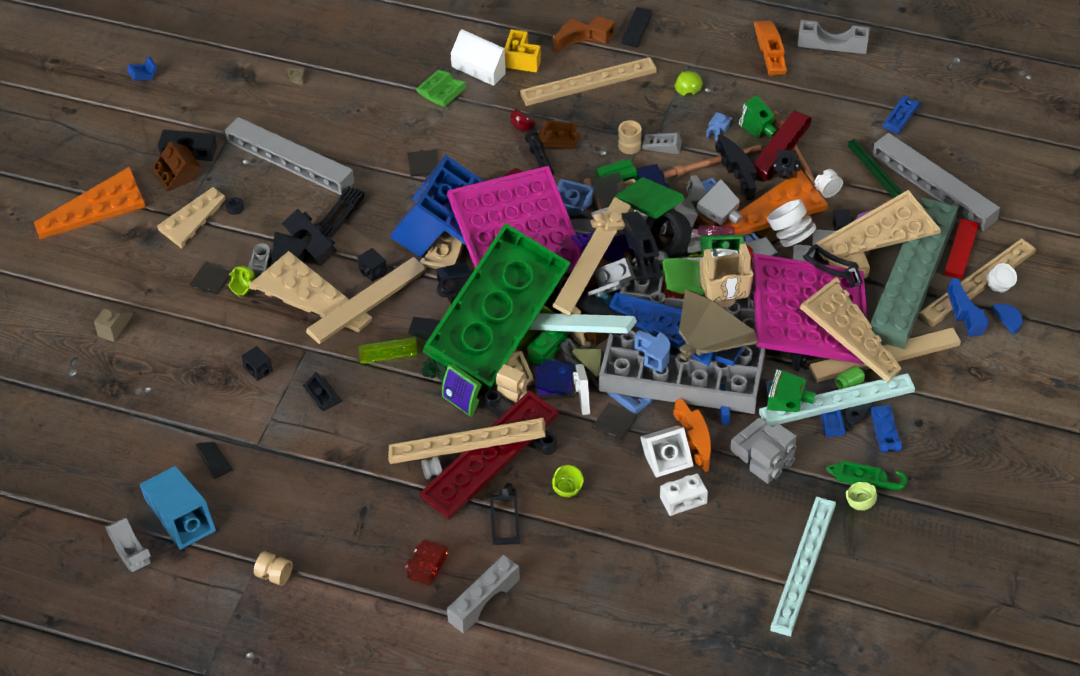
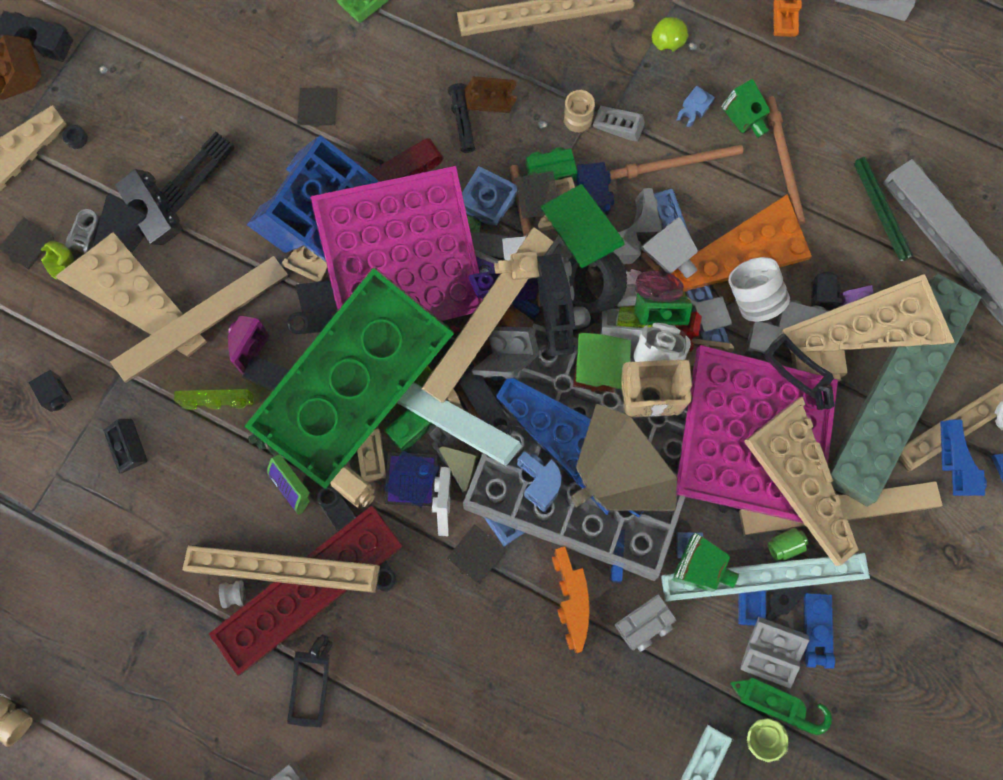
camera: 10 degrees right, 25 degrees up
light grey brick [225,117,354,195] -> none
black brick [358,248,387,282] -> none
clear red brick [405,539,448,586] -> none
dark red hair [510,108,537,133] -> none
lime hair [552,465,584,498] -> none
white slope [640,426,694,477] -> none
white brick [660,473,708,516] -> none
black slope [715,134,757,200] -> none
light grey brick [749,423,796,484] -> none
dark red beam [753,110,812,181] -> none
black brick [774,150,801,179] -> none
white wheel [814,169,843,198] -> none
blue plate [883,95,921,134] -> none
red tile [944,219,979,279] -> none
none -> magenta slope [228,316,270,374]
none -> light grey slope [741,617,809,688]

